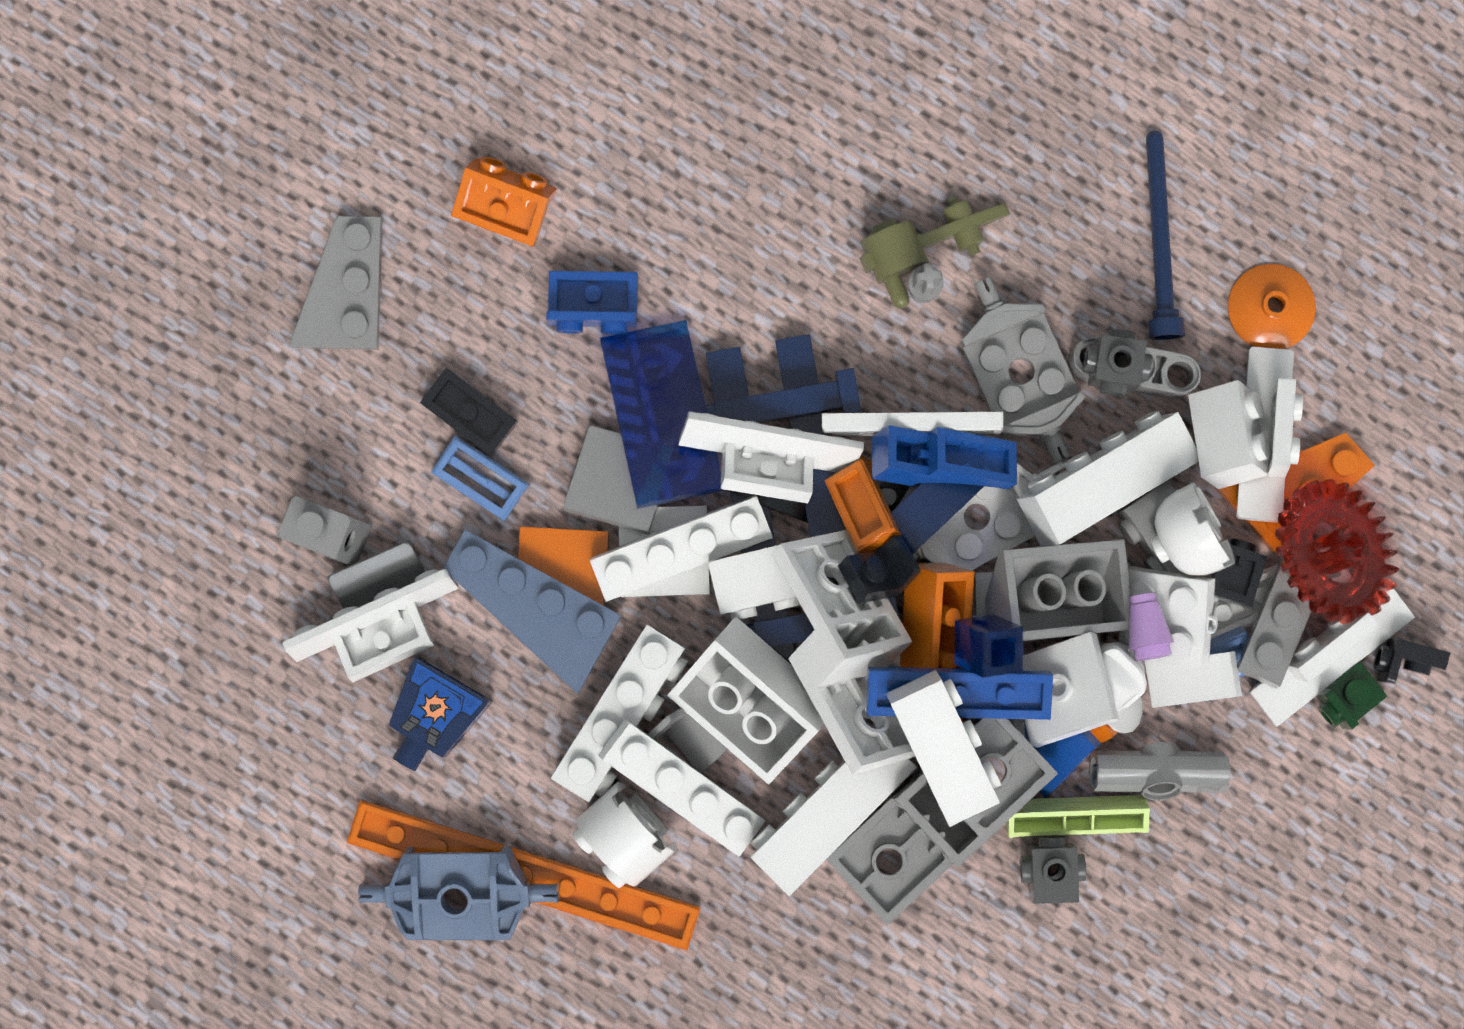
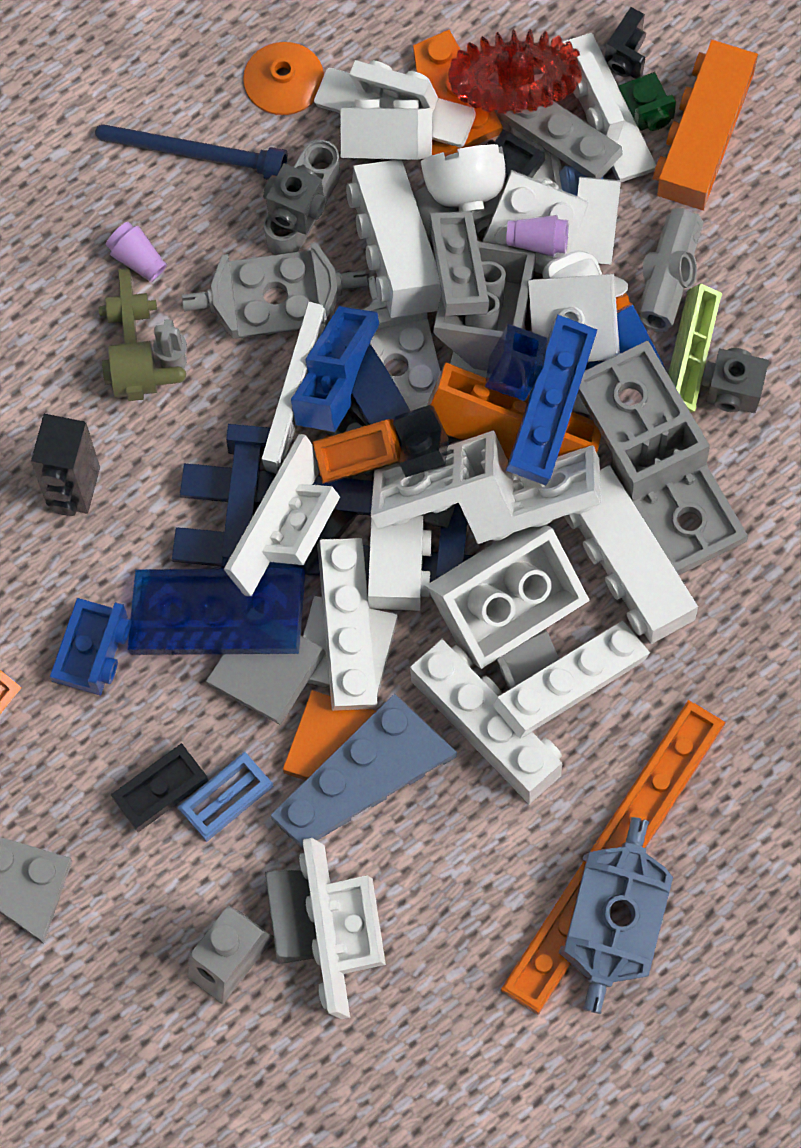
camera: 70 degrees left, 15 degrees down
torso [389,658,492,771] -> none
white brick [572,782,677,888] -> none
white brick [886,670,1001,827] -> none
none -> black brick [31,413,100,516]
none -> lavender cone [106,222,167,282]
none -> light grey plate [429,211,489,316]
none -> orange brick [653,39,758,211]

